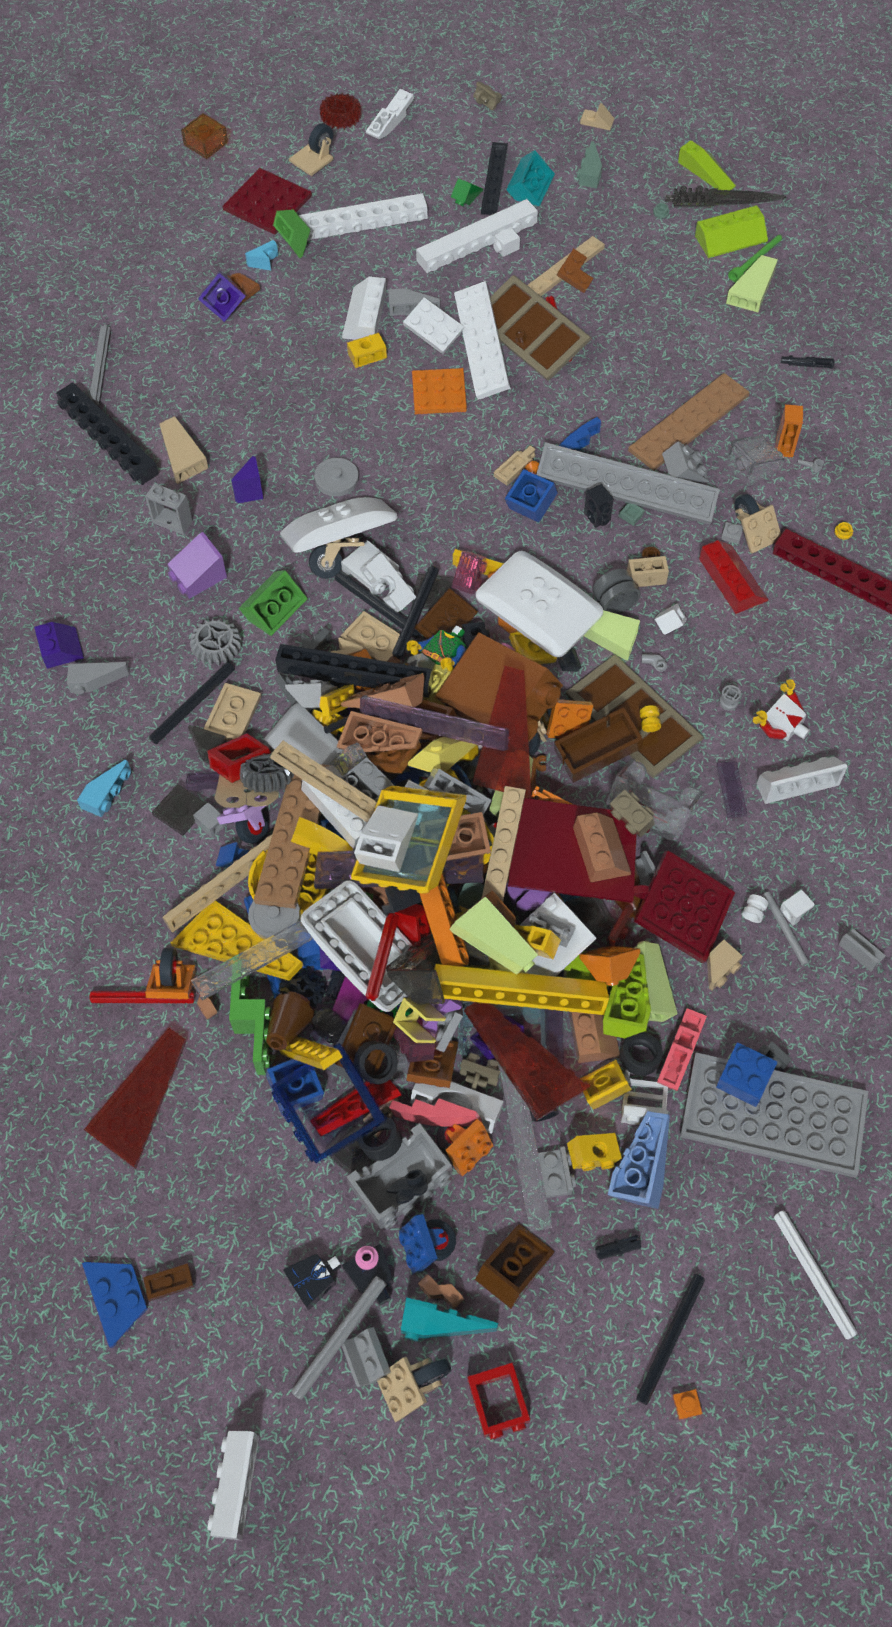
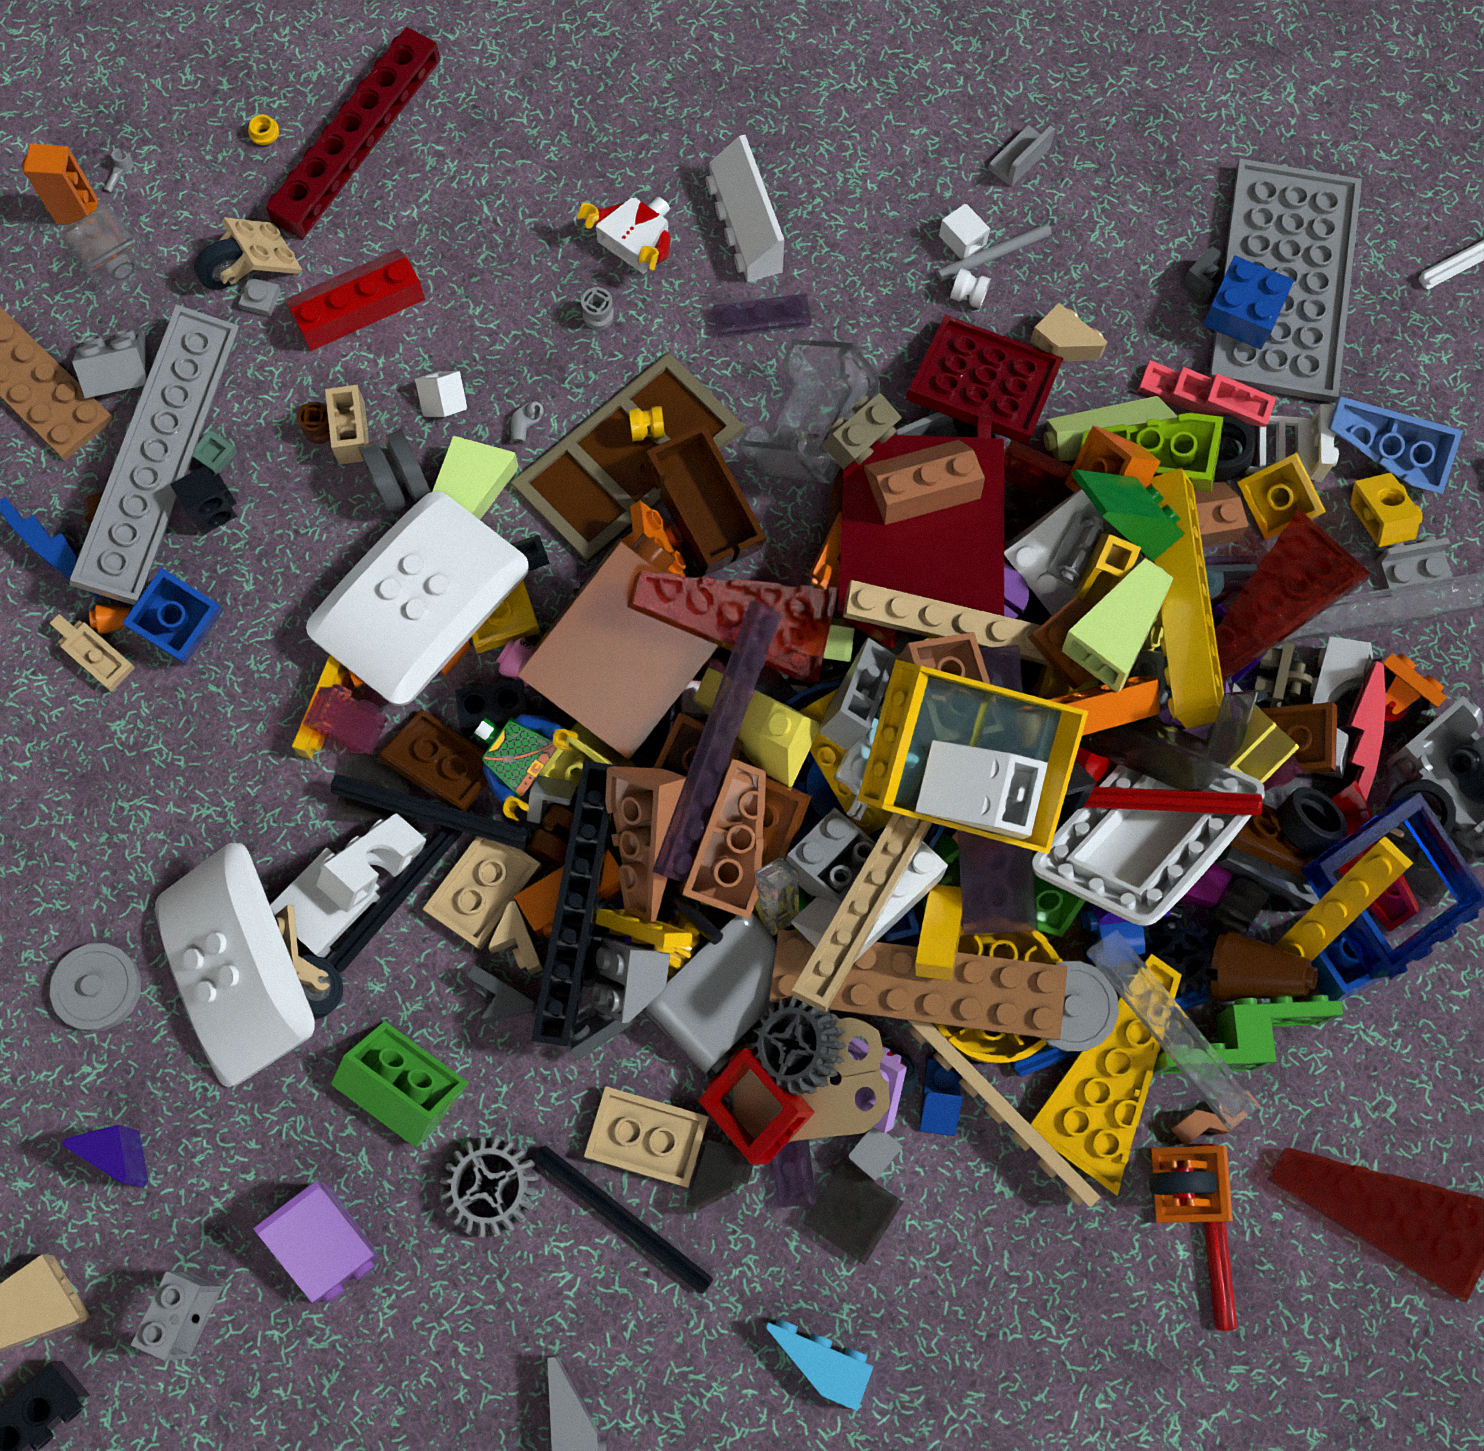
camera: 95 degrees left, 10 degrees up
none -> green slope [1071,469,1185,561]

